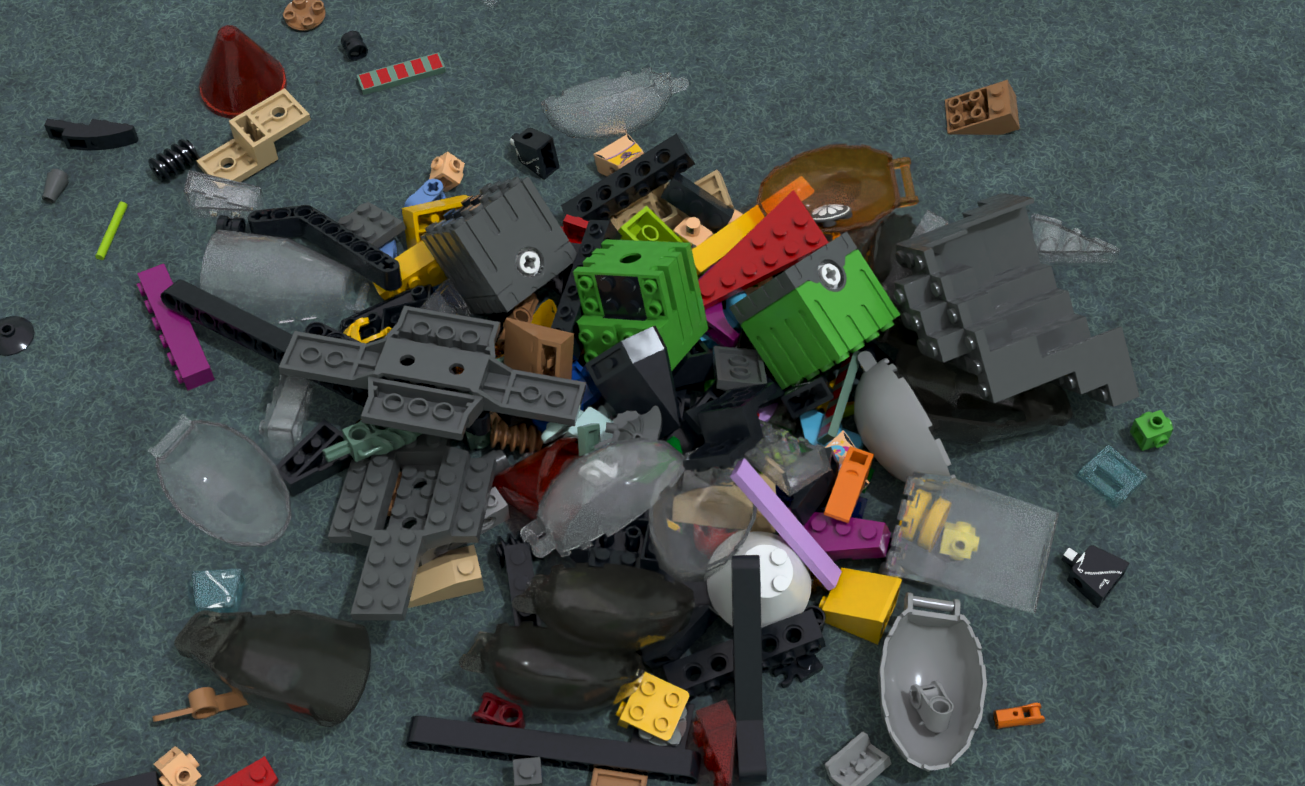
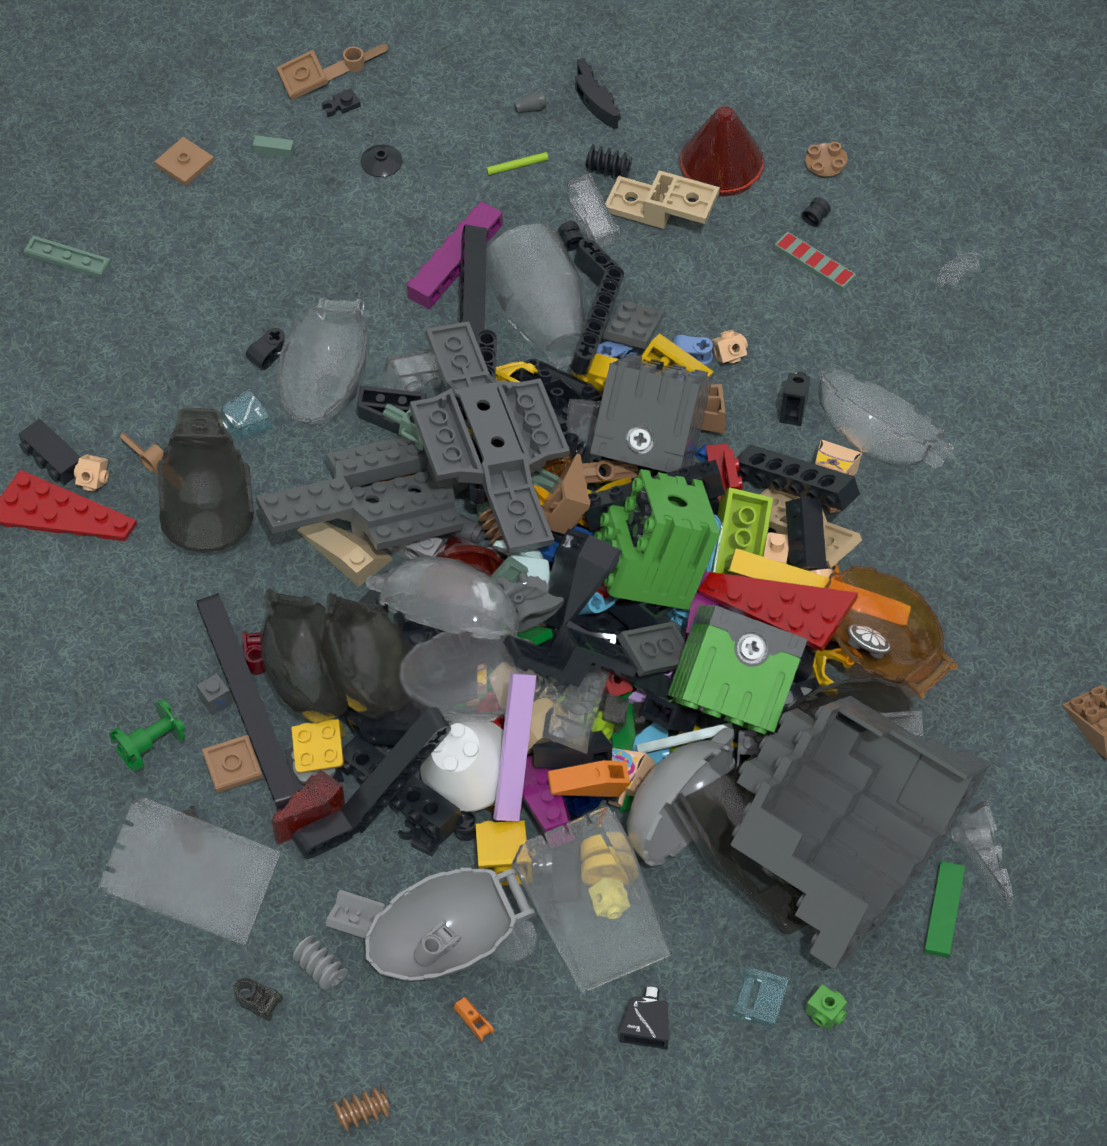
camera: 60 degrees right, 0 degrees up
none -> black piece [246,328,287,370]
none -> green tile [924,861,965,958]

